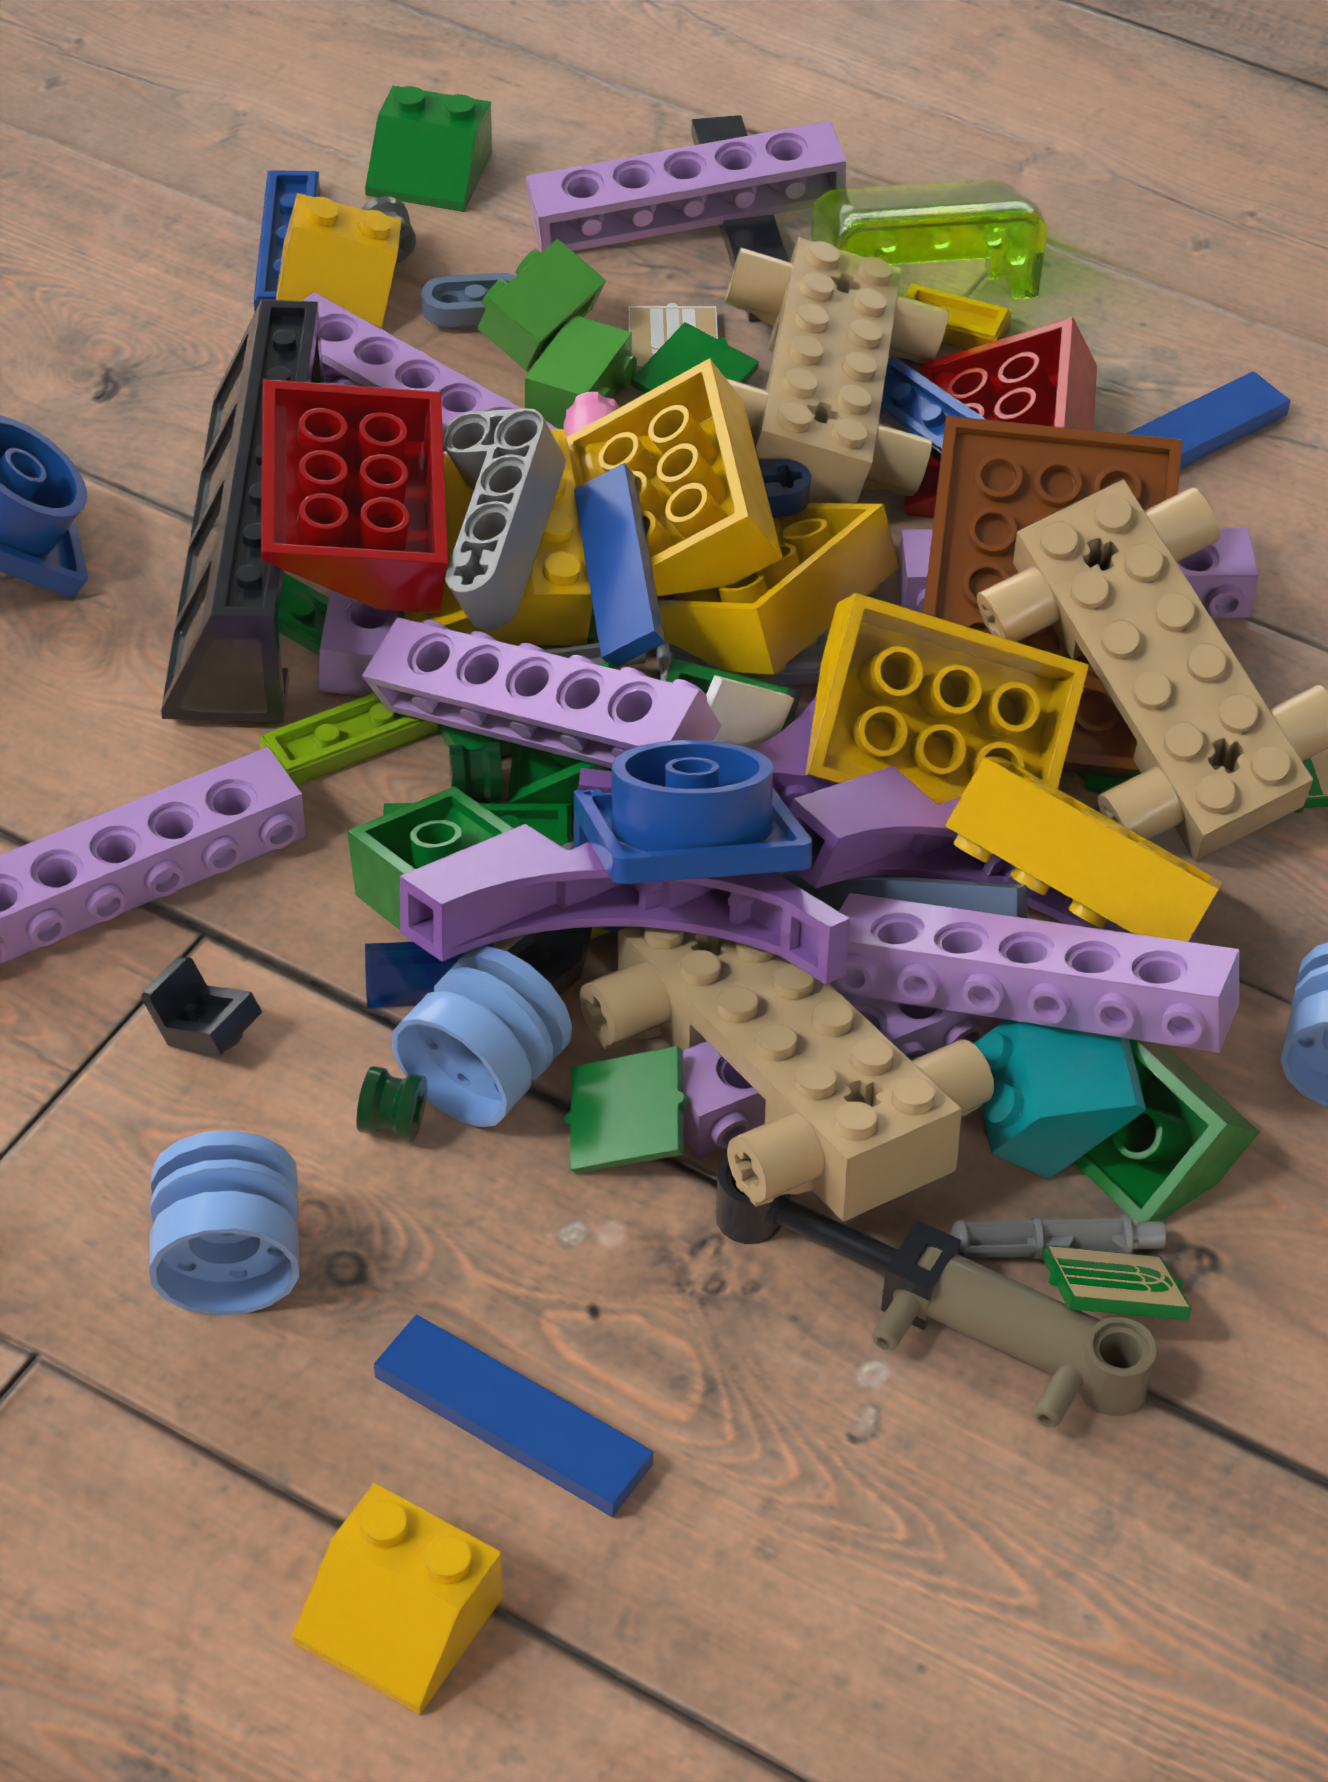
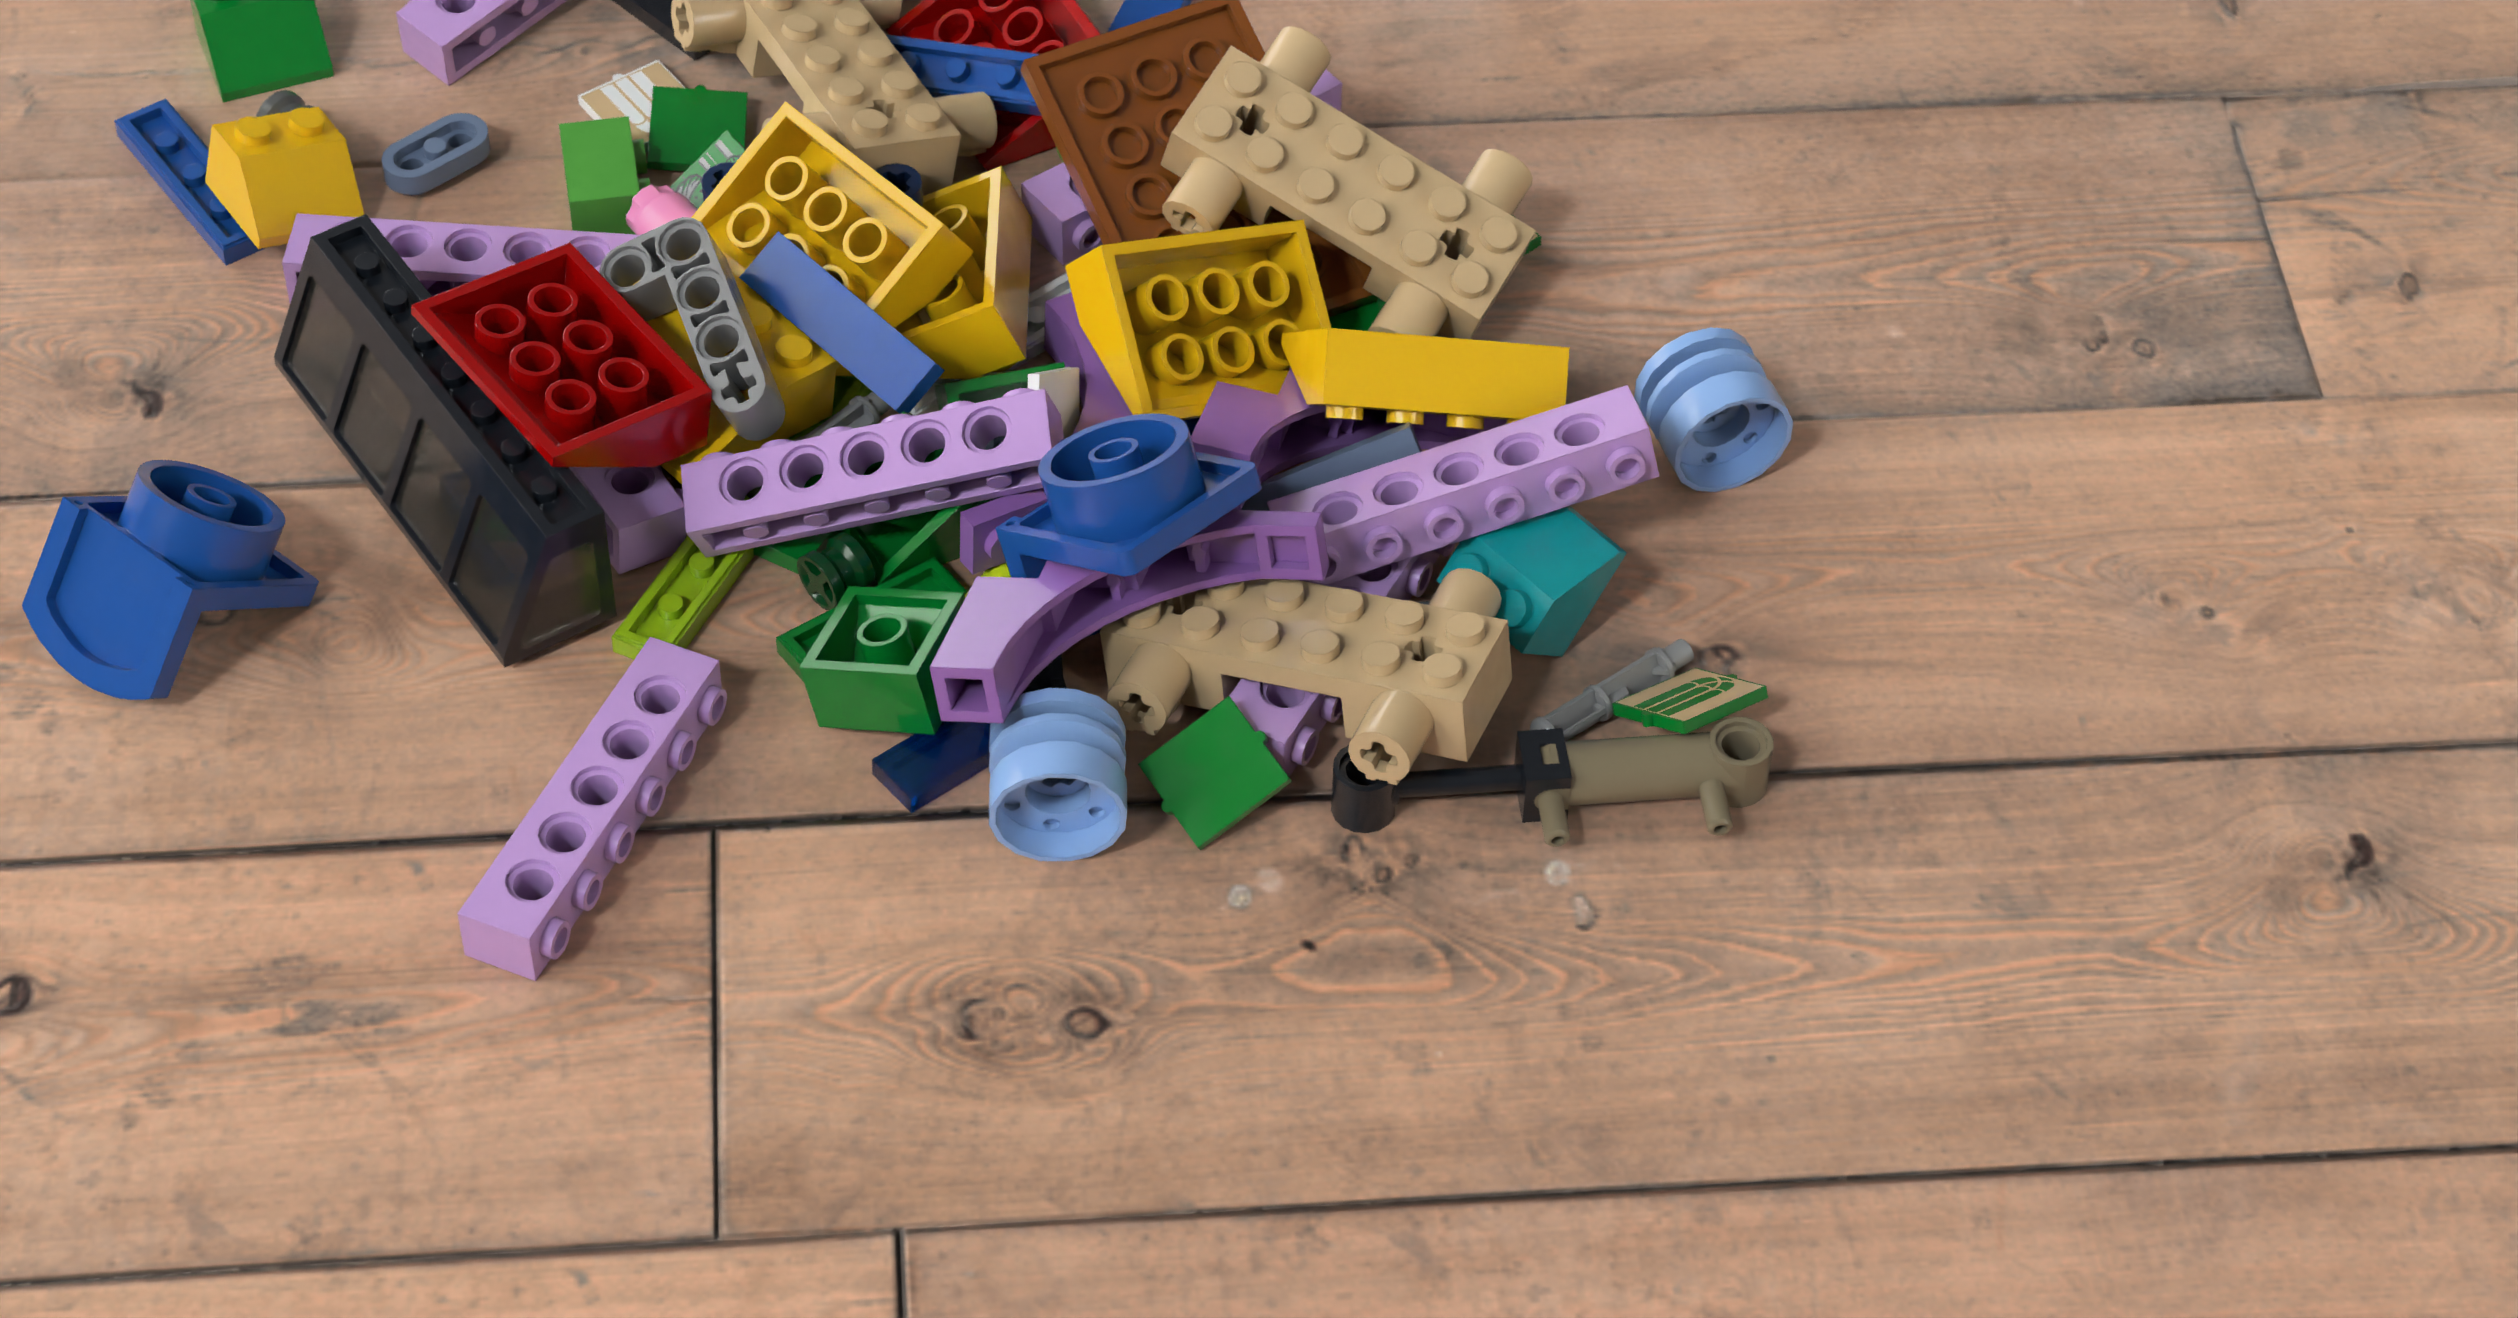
camera: 35 degrees left, 0 degrees up
black bracket [141,956,262,1055] -> none
light blue wheel [149,1130,299,1316] -> none
yellow slope [292,1483,503,1715] -> none
dark green wheel [356,1066,427,1142] -> none
blue tile [374,1314,654,1518] -> none
bright green brick [477,238,606,371] -> none
green slope [1074,1039,1260,1222] -> none

